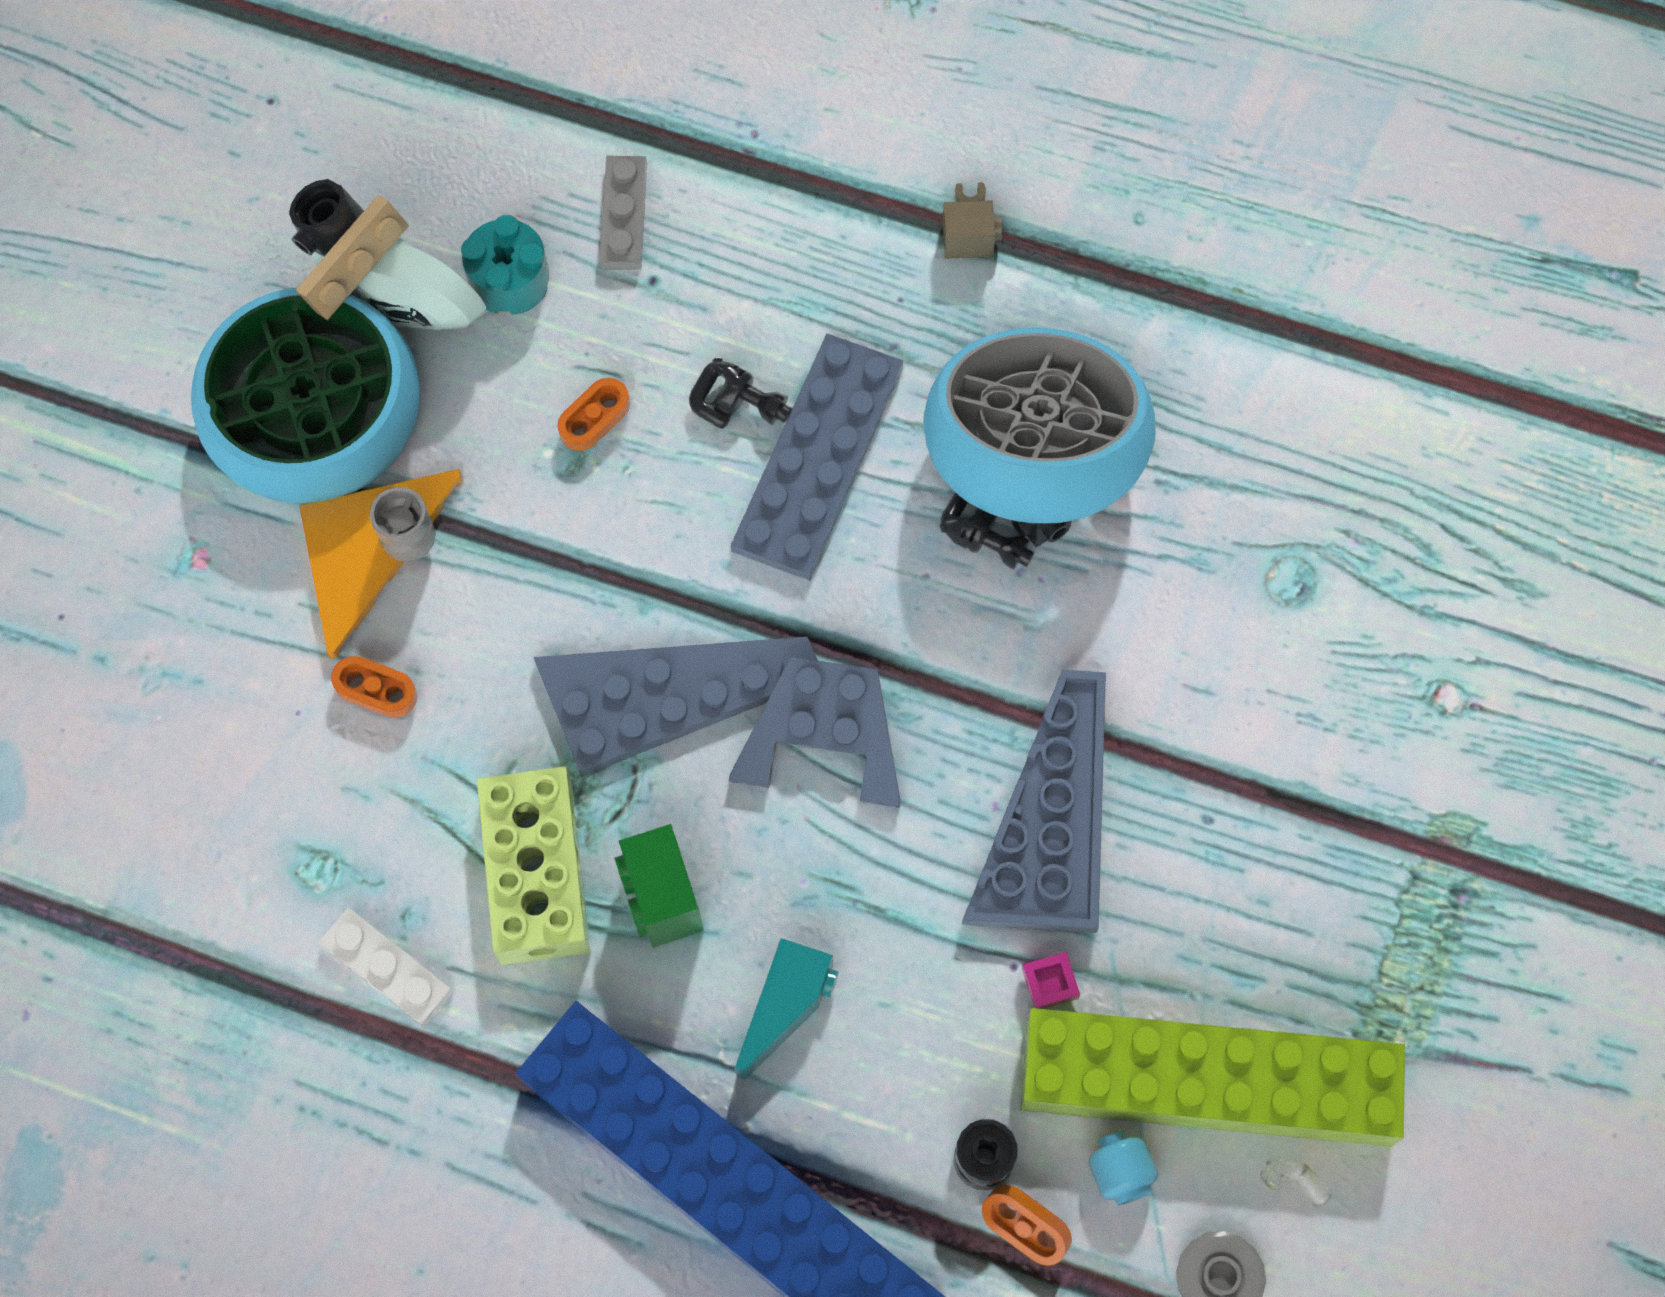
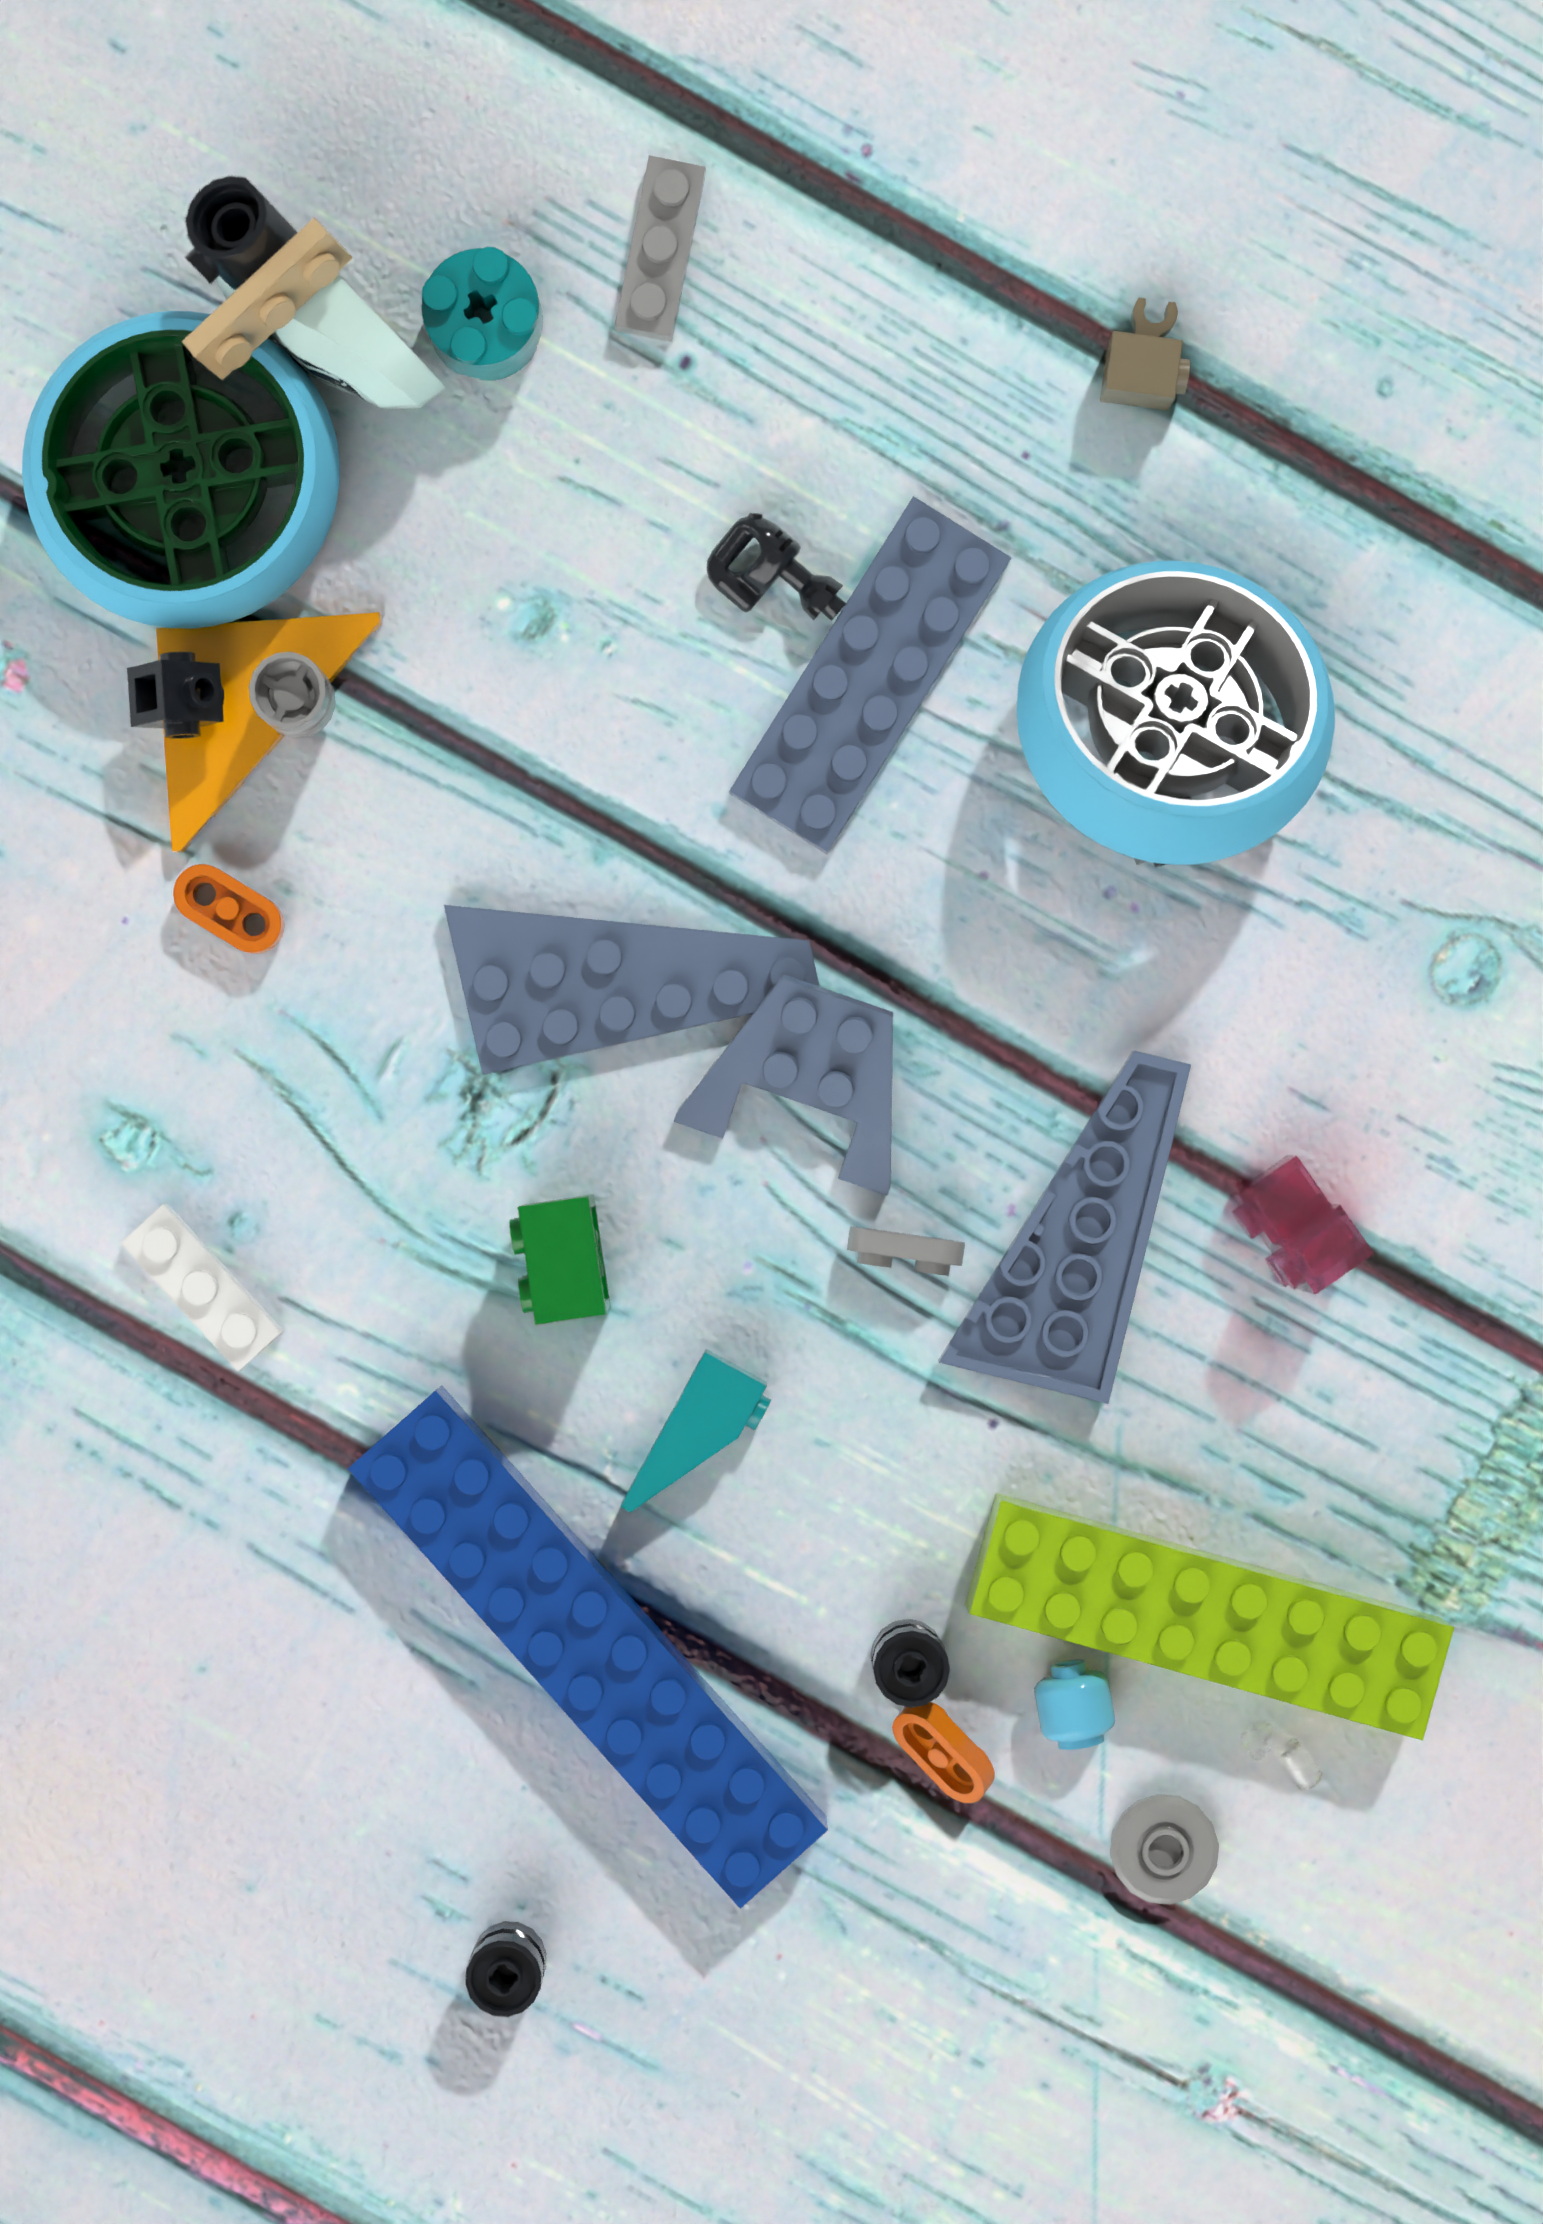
camera: 10 degrees right, 20 degrees up
yellowish green brick [477,766,591,966] -> none
orange plate [557,378,630,451] -> none
black piece [940,493,1035,570] -> none
dark pink plate [1022,952,1080,1009] -> none
none -> black brick [127,652,224,739]
none -> light grey plate [847,1226,965,1276]
none -> clear pink brick [1231,1155,1374,1295]

